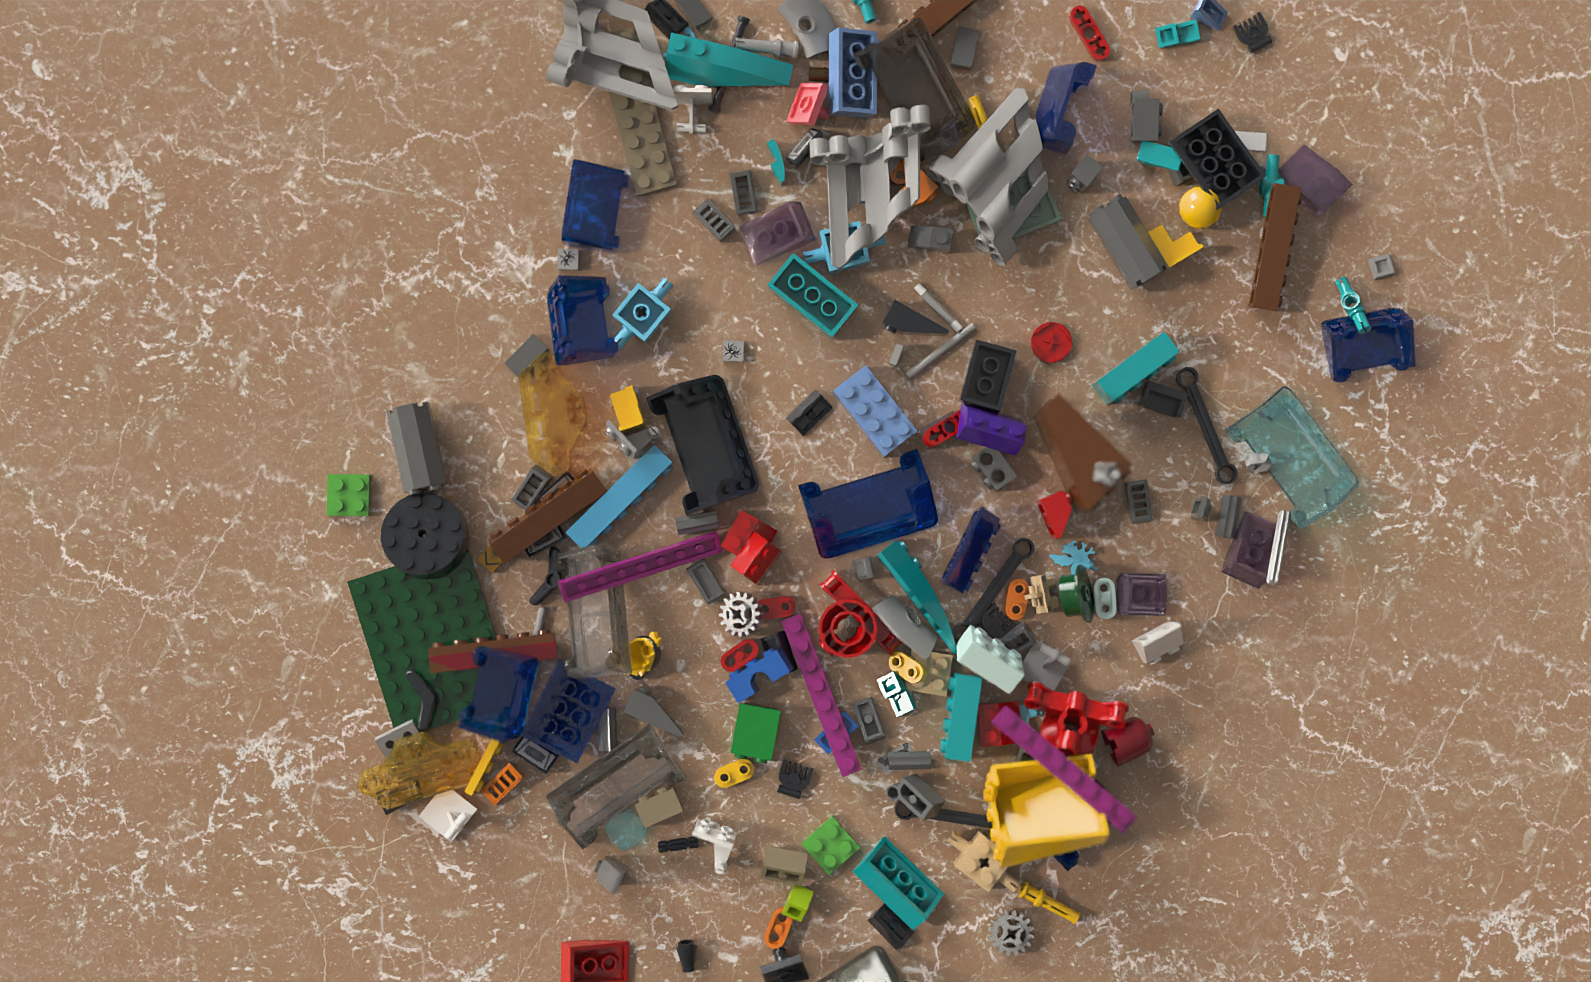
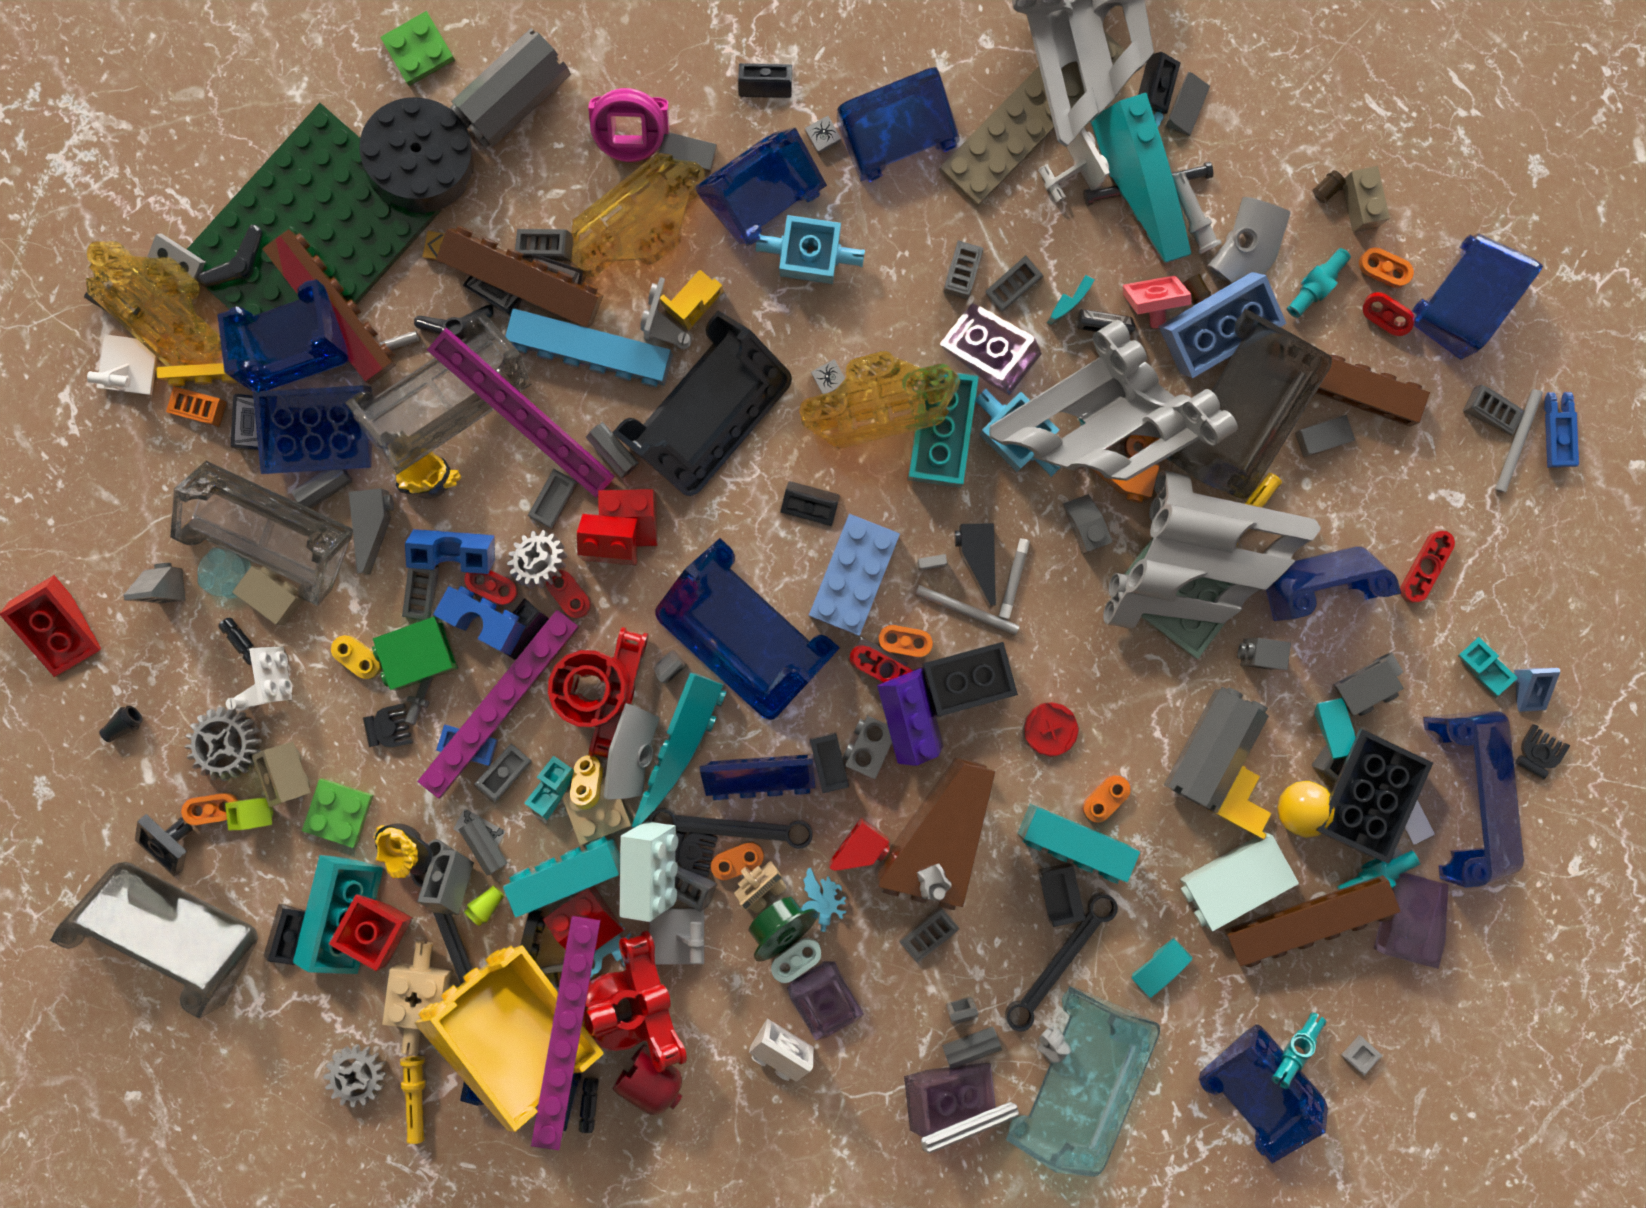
camera: 60 degrees right, 0 degrees up
none -> light grey gear [184,707,262,781]
none -> red slope [329,894,413,971]
none -> yellow hair [373,823,432,878]
none -> dark grey slope [402,565,439,620]
none -> blue arch [405,529,495,574]
none -> dark grey piece [405,678,433,726]
none -> lime cone [464,885,505,927]
none -> black plate [520,909,545,961]
none -> black axle [578,1077,599,1133]
none -> dark pink piece [588,88,670,162]
none -> black slope [738,63,792,98]
none -> clear yellow connector [799,351,960,449]
none -> black panel [810,732,849,793]
none -> orange plate [878,625,933,657]
none -> orange plate [1083,775,1131,822]
none -> teal slope [1132,938,1193,998]
none -> light aqua brick [1180,832,1299,931]
none -> clear blue windscreen [1423,711,1524,888]

